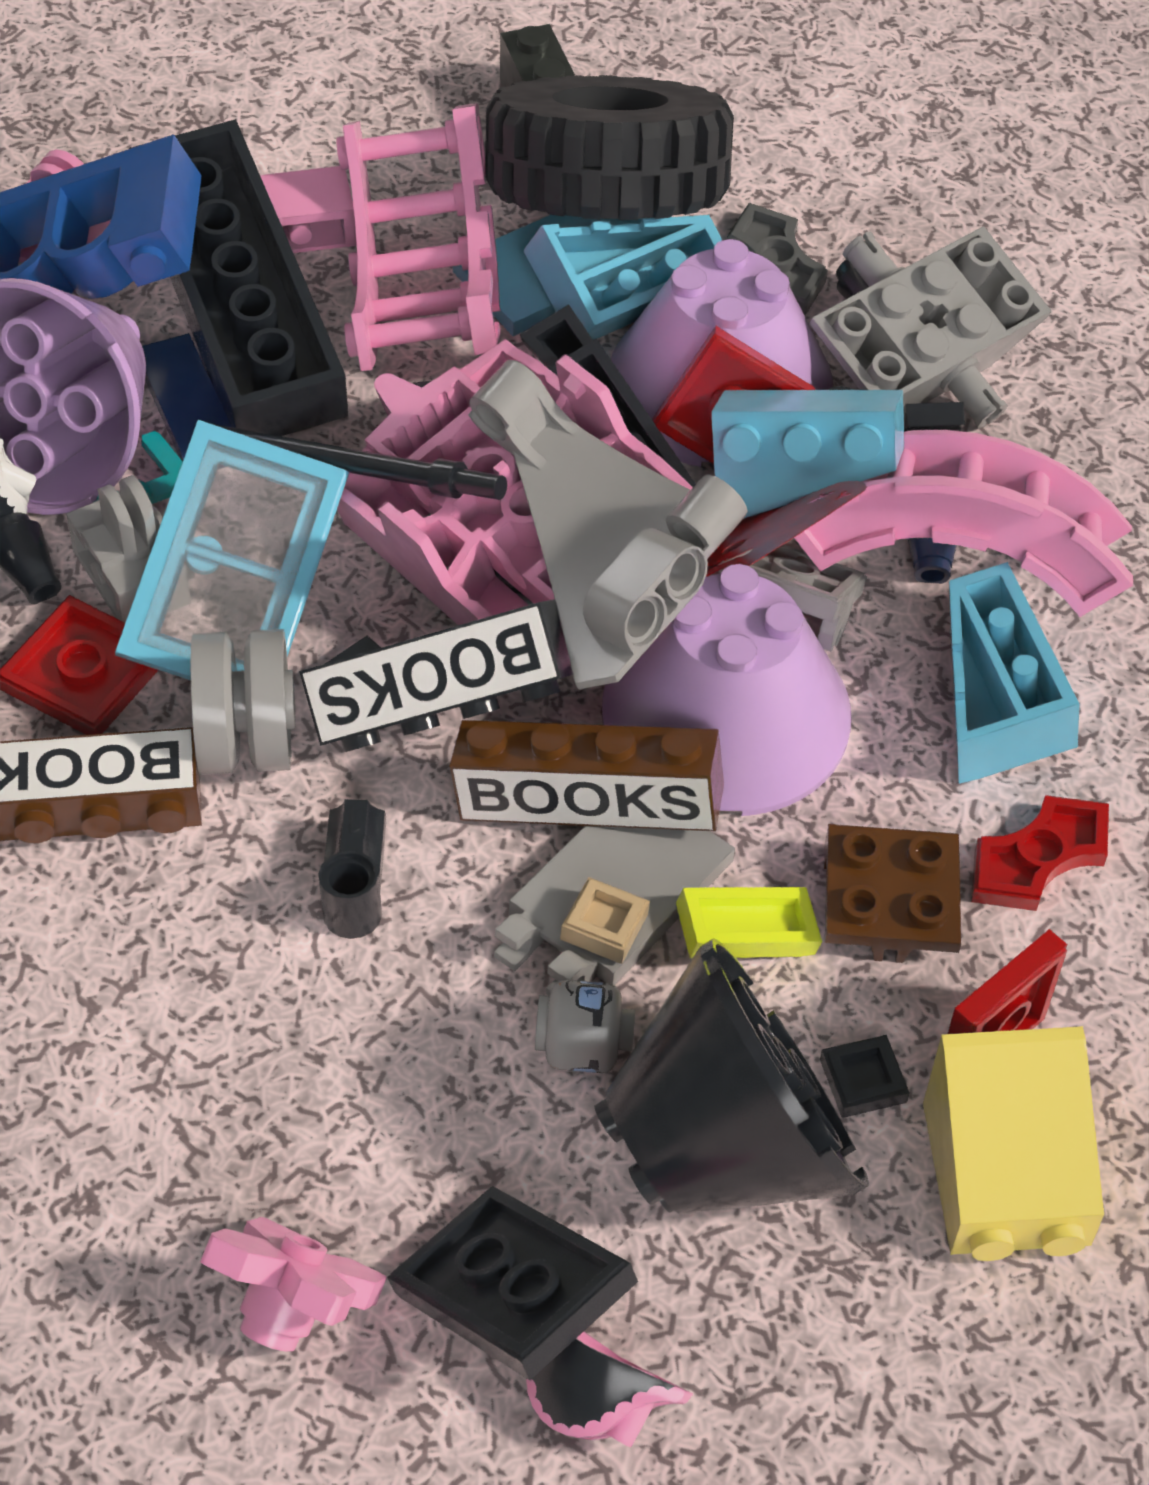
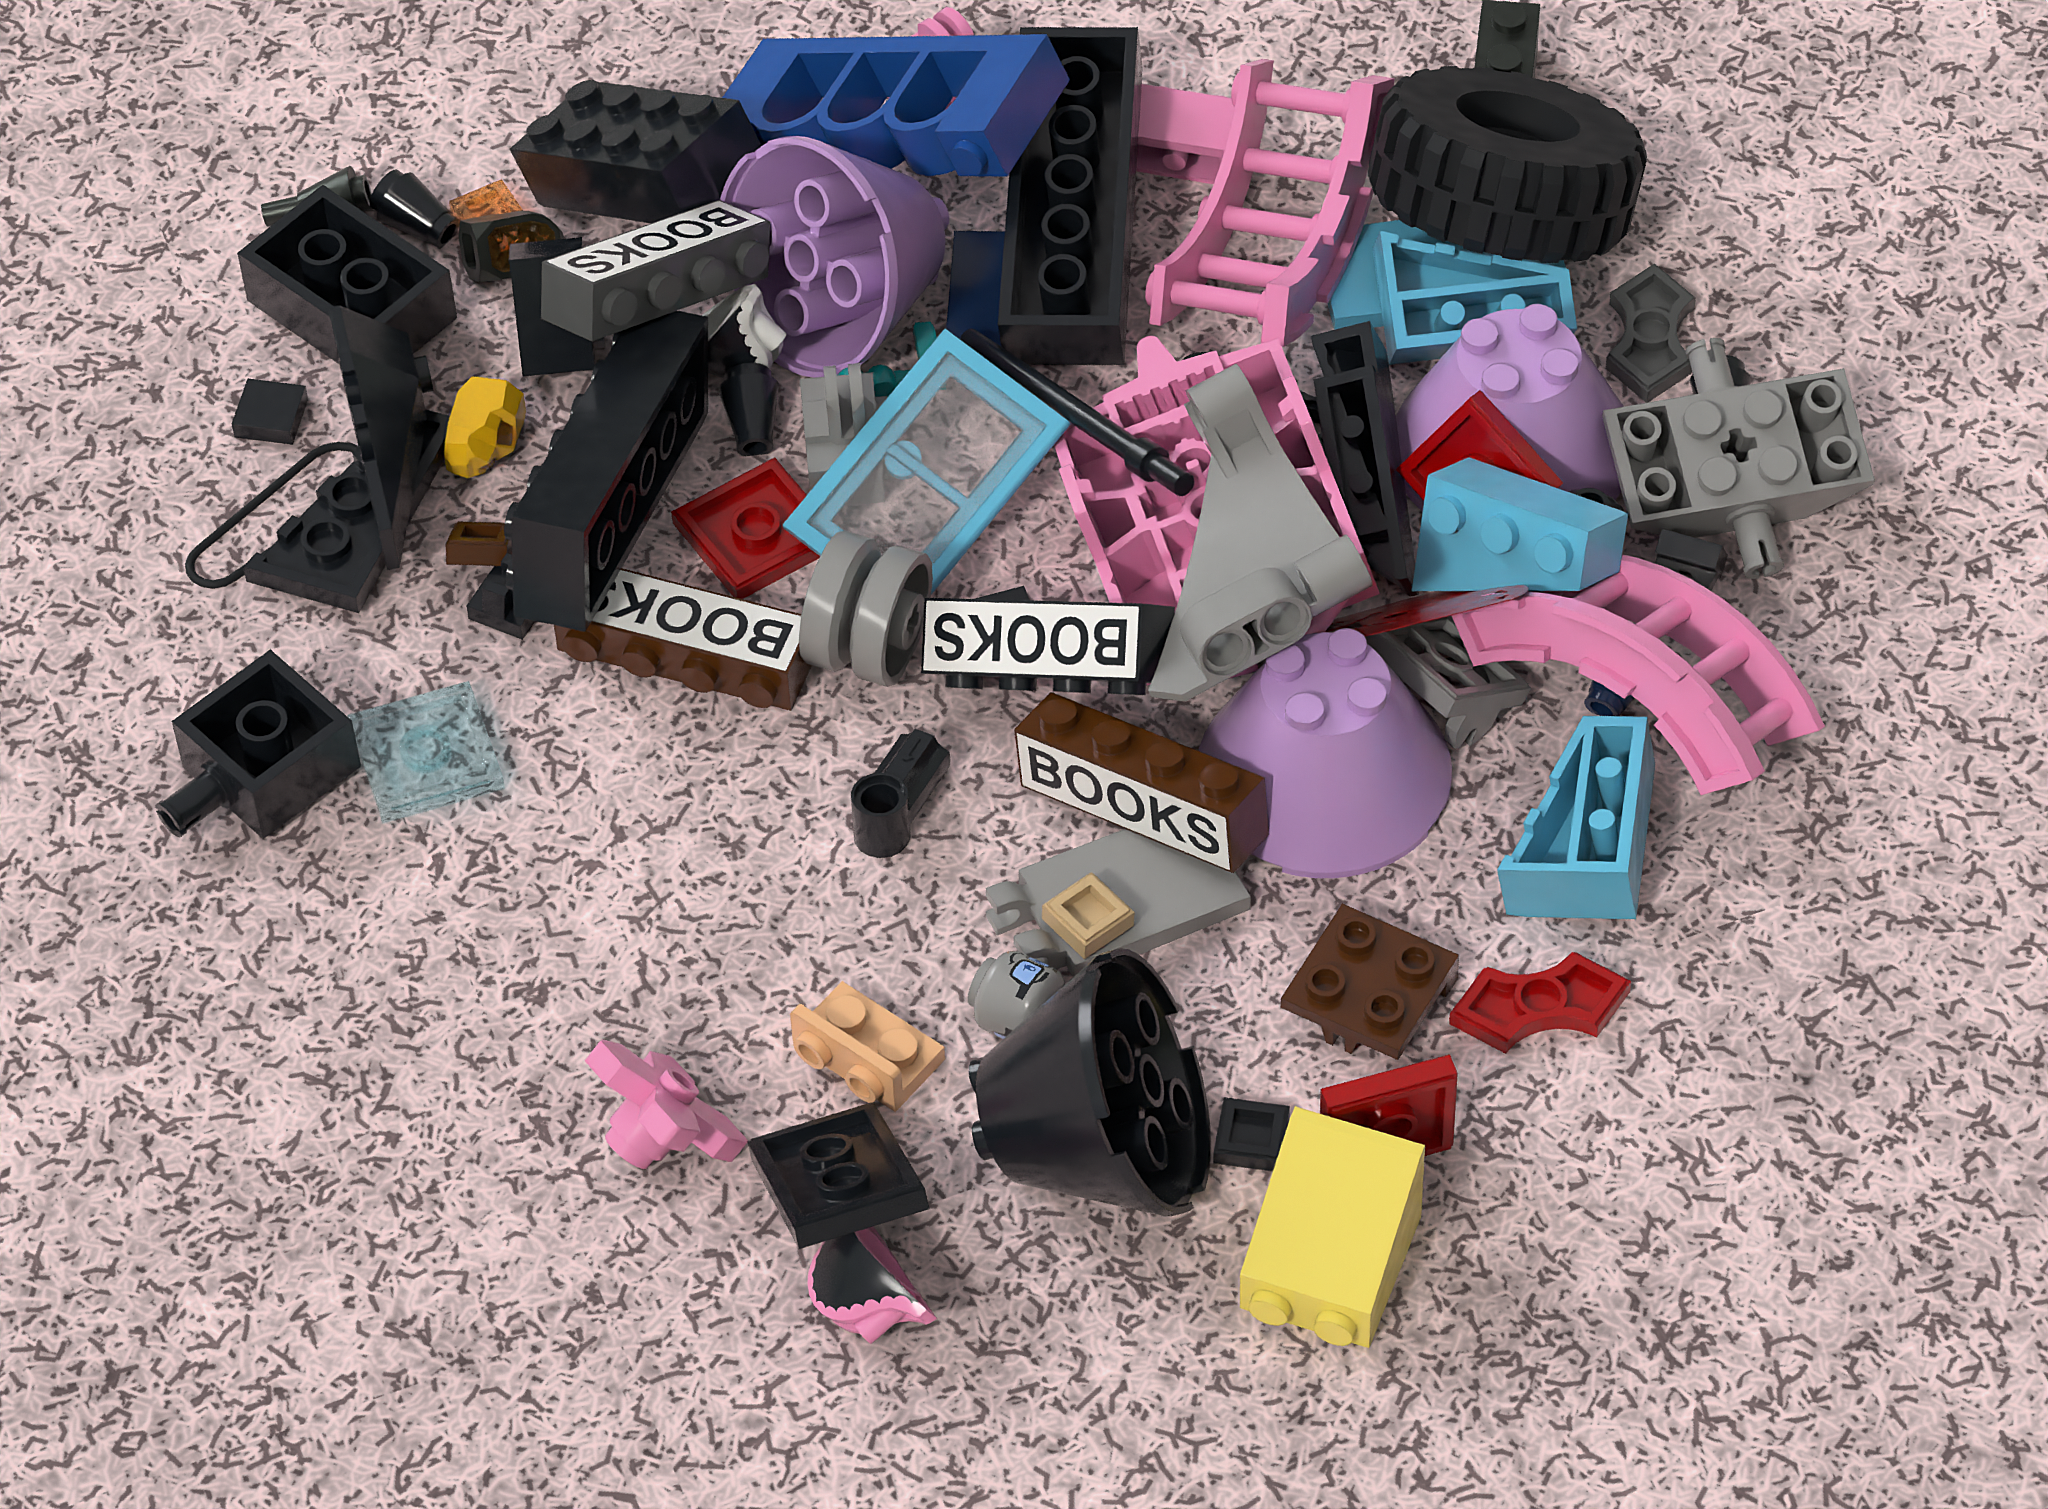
camera: 30 degrees right, 0 degrees up
neon yellow tile [676,887,823,958] -> none
none -> light nougat bracket [790,981,945,1112]

